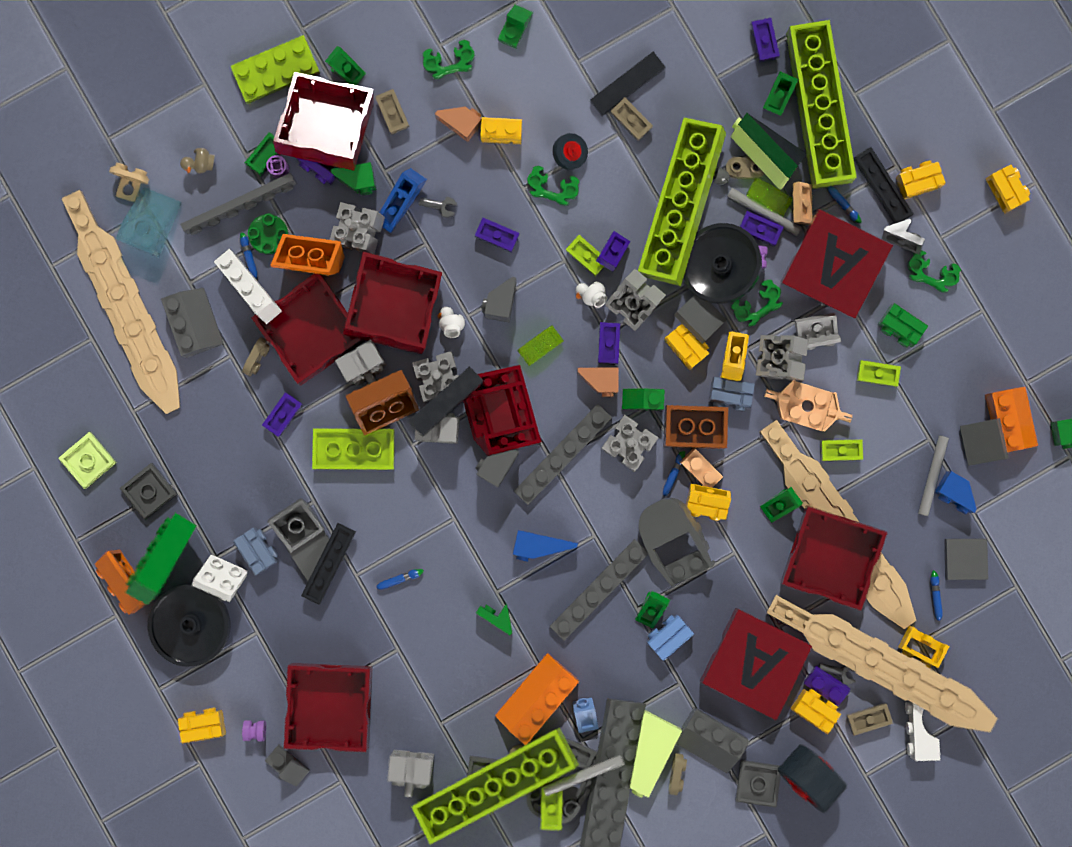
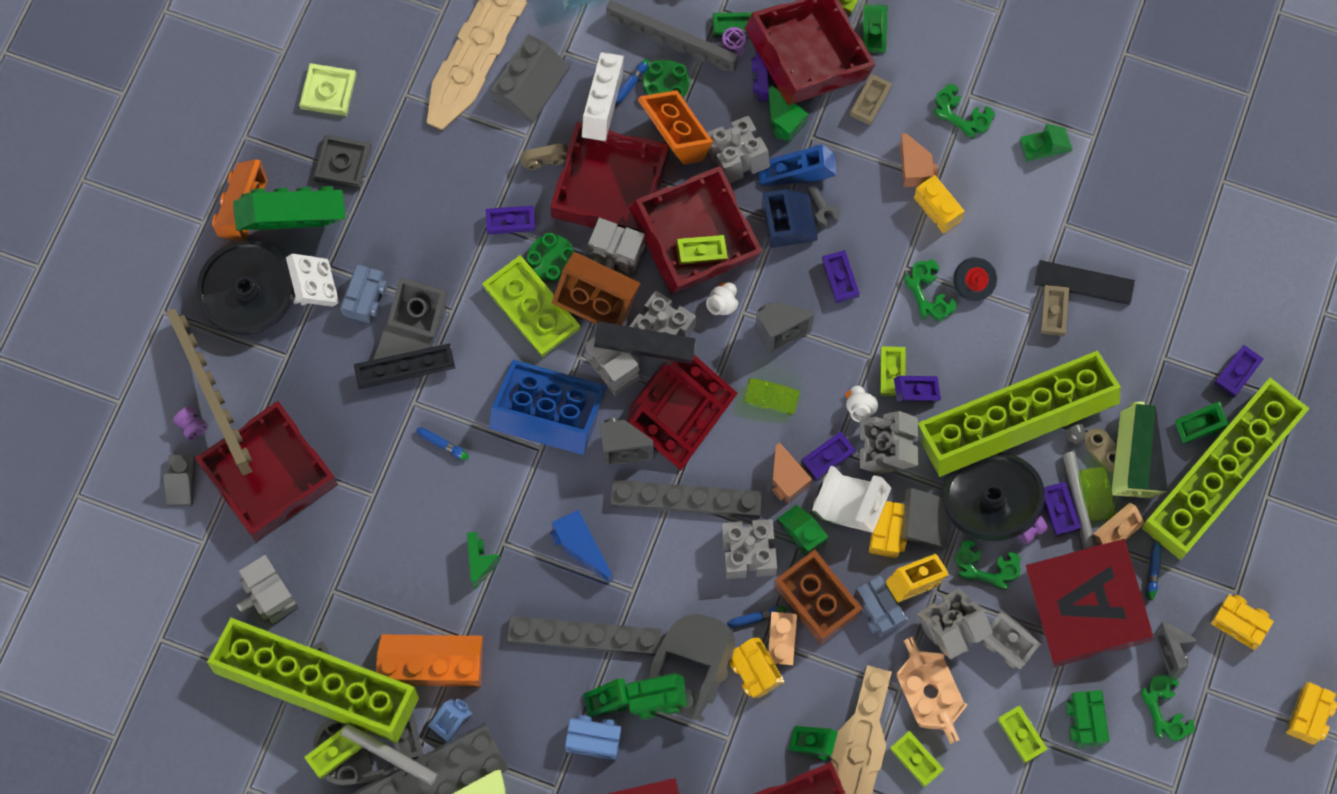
camera: 50 degrees right, 15 degrees down
yellow brick [178,707,226,743] -> none
black tile [853,147,914,224] -> none
none -> dark tan plate [166,308,252,476]
none -> blue slope [489,360,607,455]
none -> green dish [527,233,575,281]
none -> green brick [627,673,687,719]
none -> lime plate [675,235,728,265]
none -> dark blue slope [761,189,818,248]
none -> white panel [812,466,891,533]

